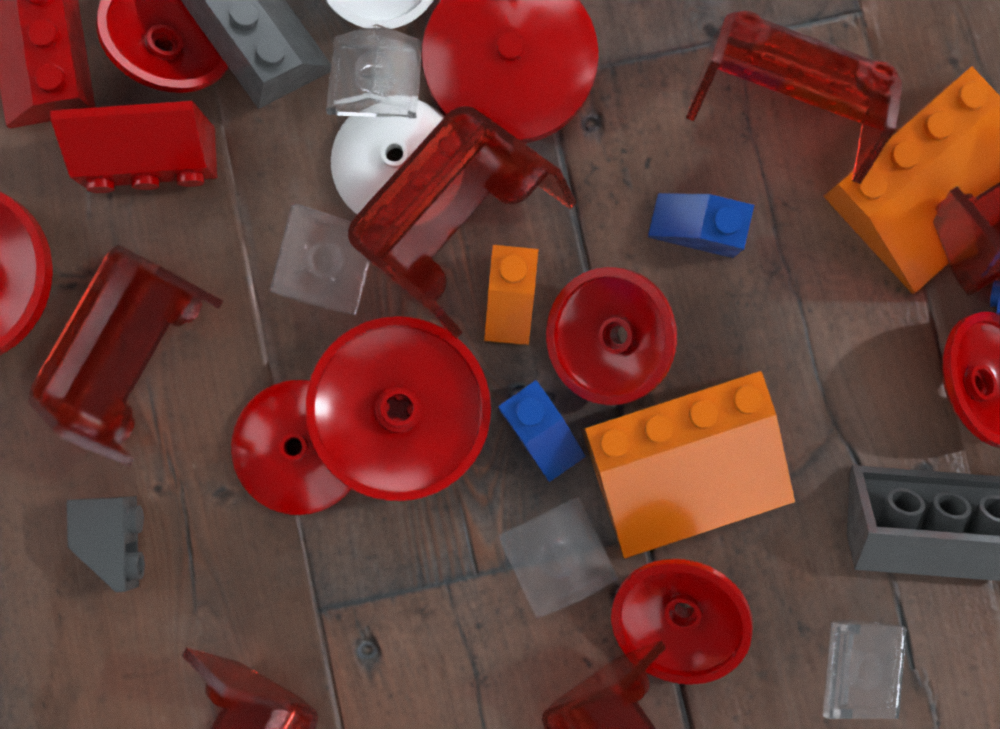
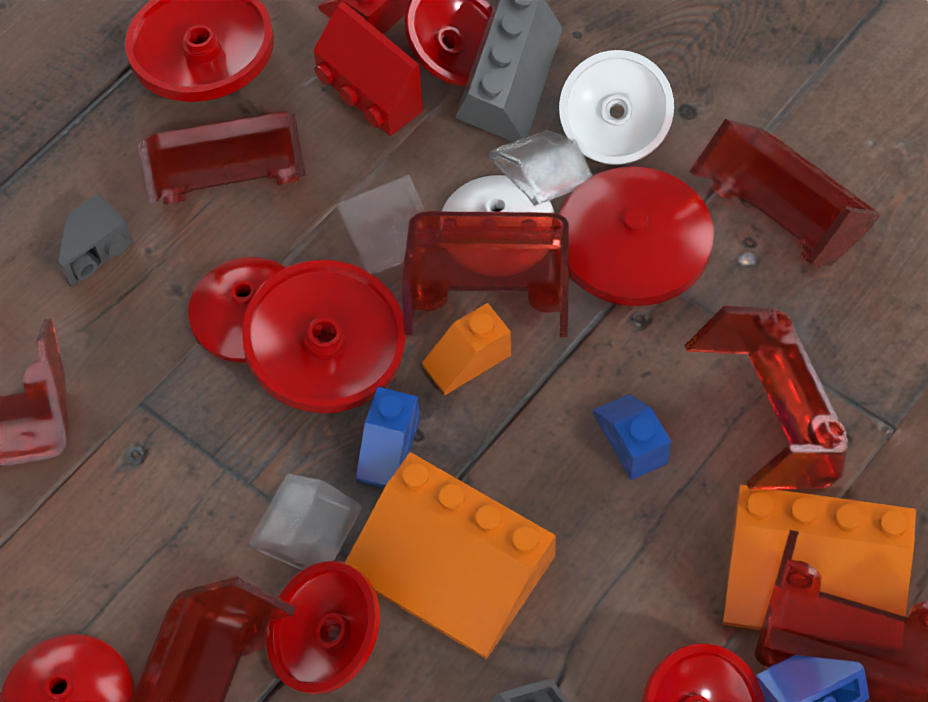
camera: 60 degrees right, 25 degrees down
red dish [546,267,677,405] -> none

